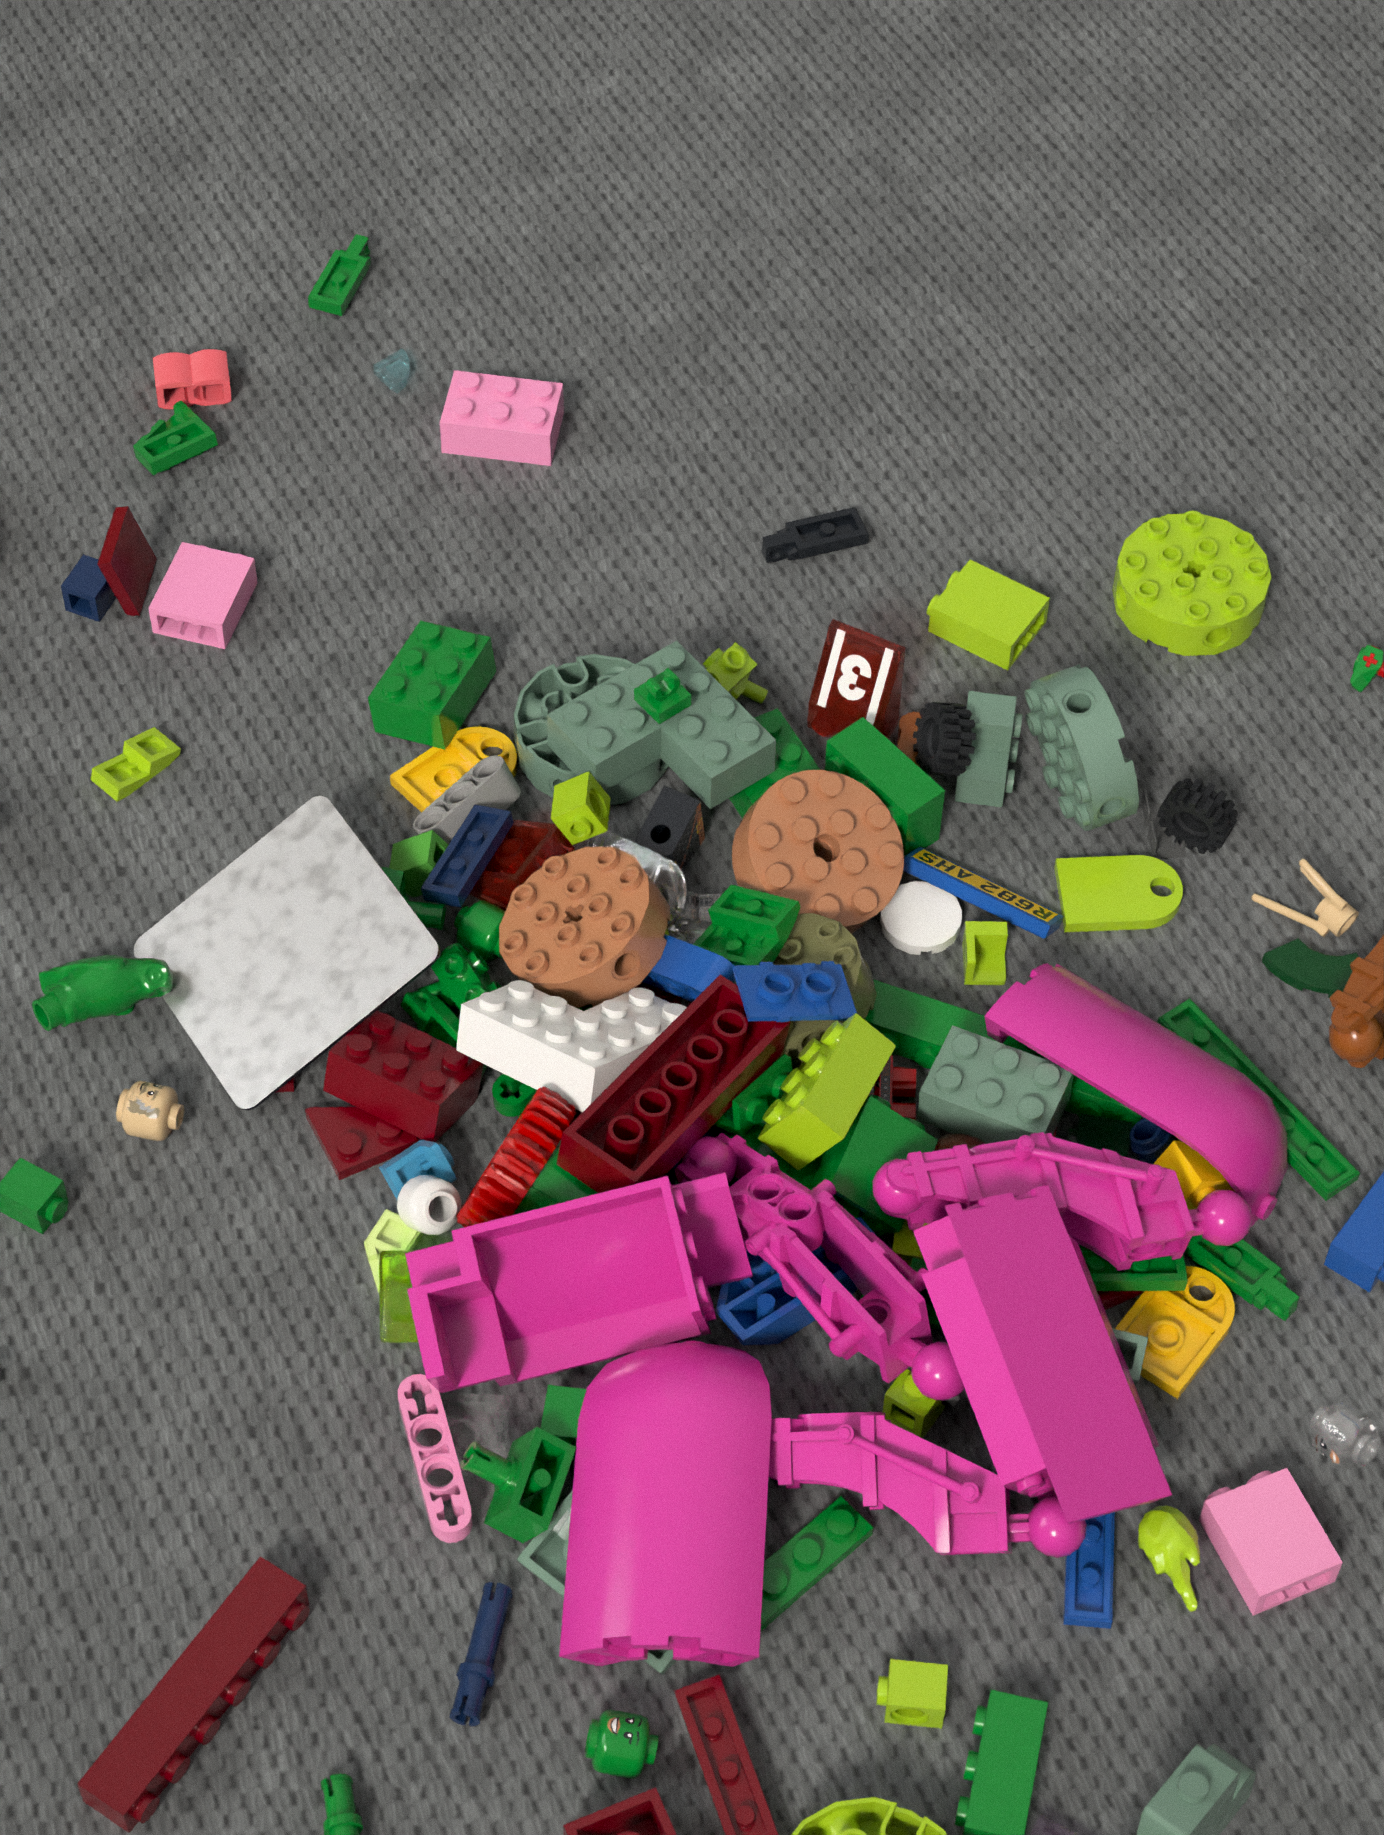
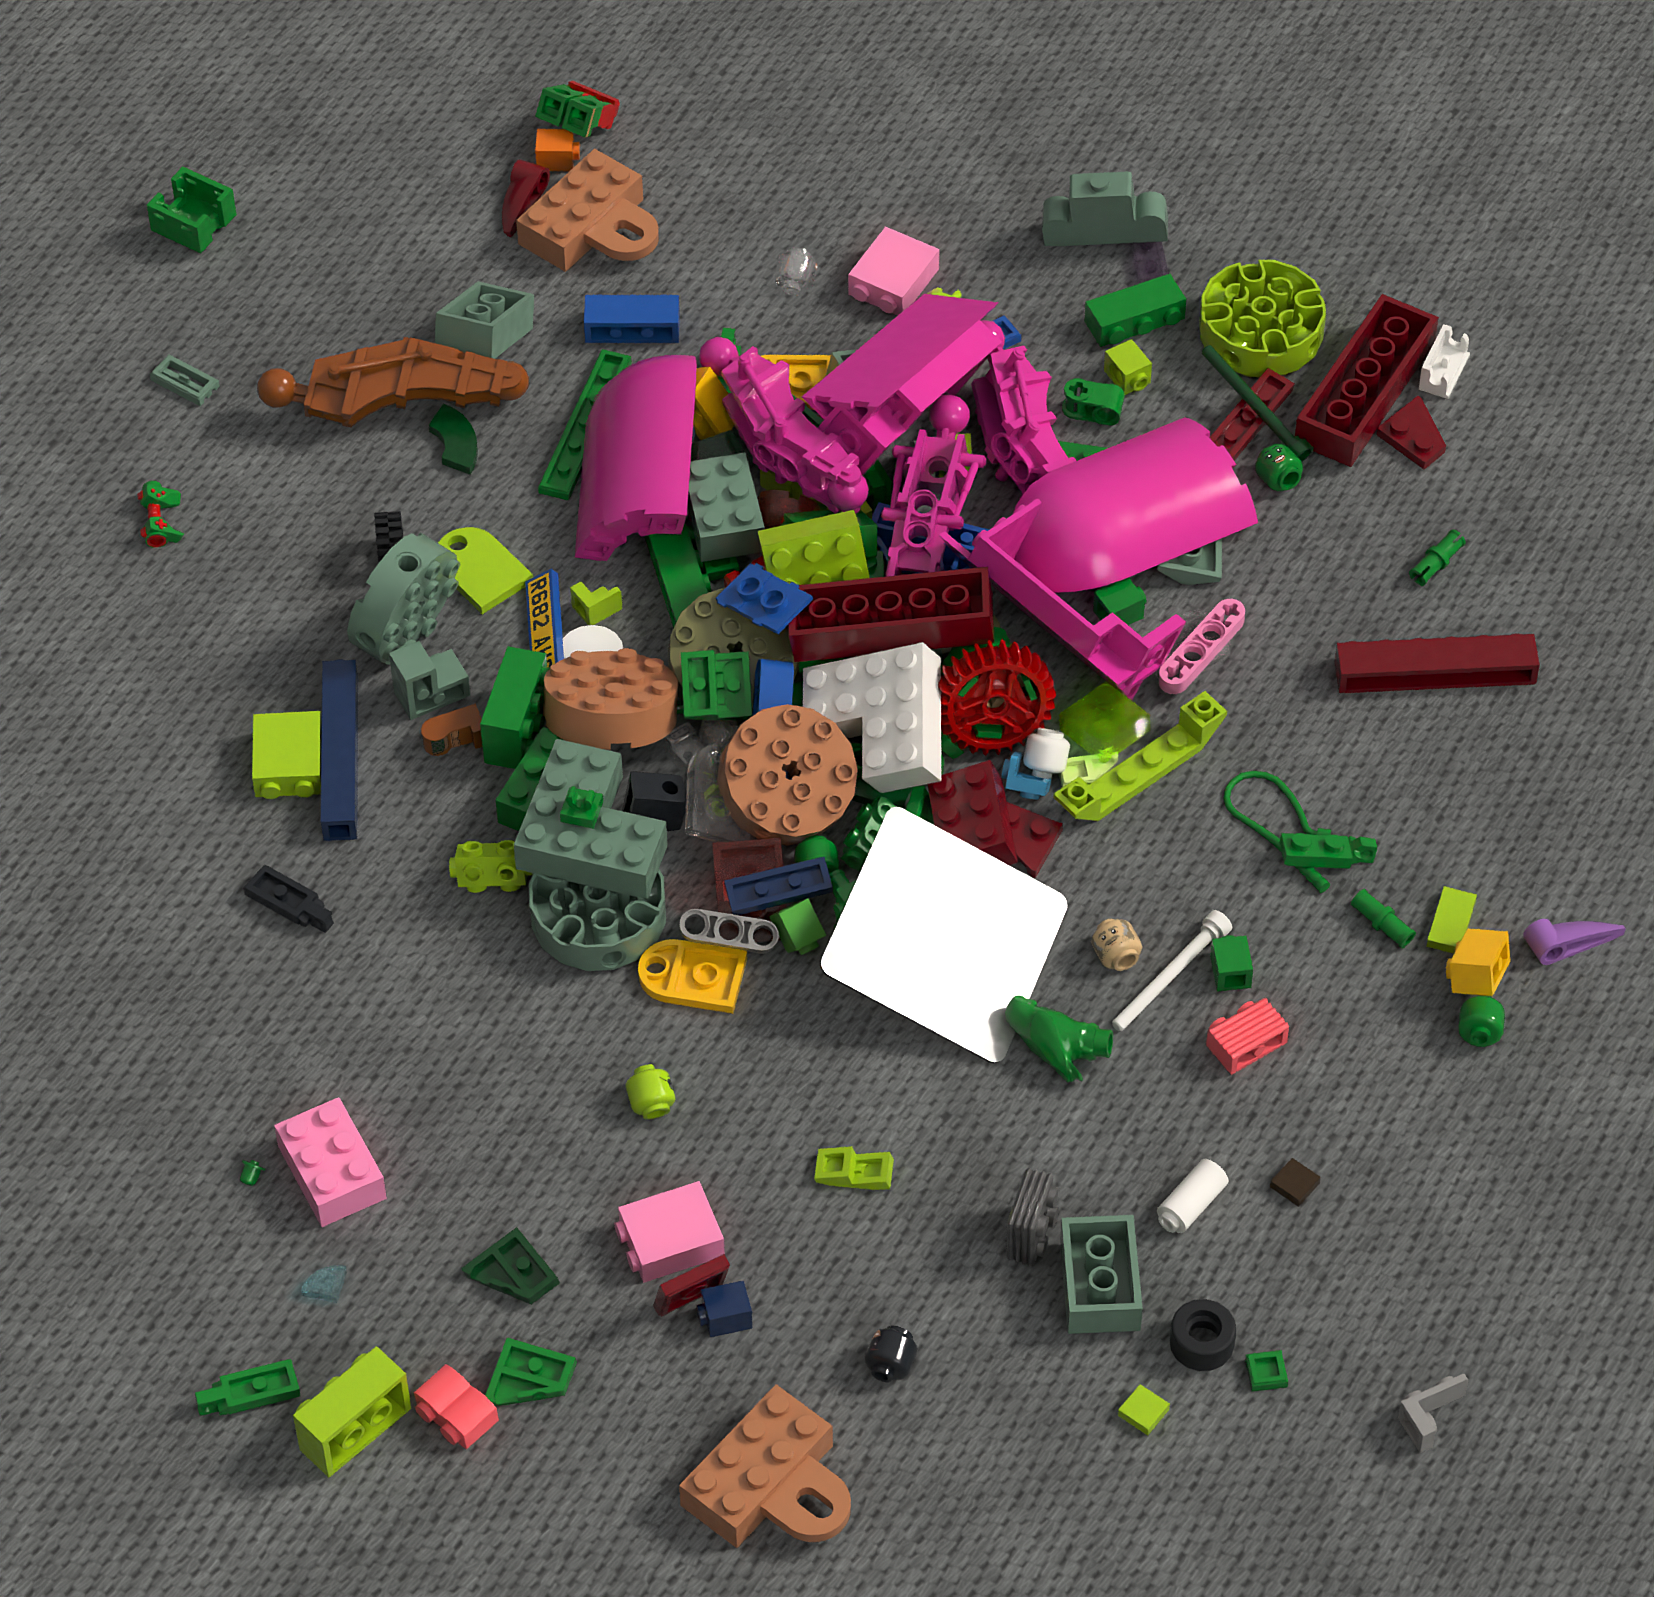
camera: 125 degrees left, 0 degrees up
green brick [368,620,497,750] -> none
dark blue pin [449,1582,513,1726] -> none
green brick [460,1427,576,1543] -> none
lime brick [551,771,611,845] -> none
clear red slope [807,619,906,739] -> none
black tyre [913,702,976,776] -> none
lime brick [1112,511,1271,656] -> none
tan plant [1251,859,1359,937] -> none
none -> green piece [240,1160,266,1186]
none -> lime brick [293,1346,412,1478]
none -> dark blue brick [321,659,358,841]
none -> dark green wing [461,1227,560,1305]
none -> lime head [625,1064,676,1119]
none -> lime slope [1053,691,1227,821]
none -> green piece [1062,378,1125,426]
none -> white piece [1112,910,1232,1031]
none -> dark green piece [1202,345,1314,462]
none -> green piece [1223,771,1331,893]
none -> green hinge [1279,833,1377,869]

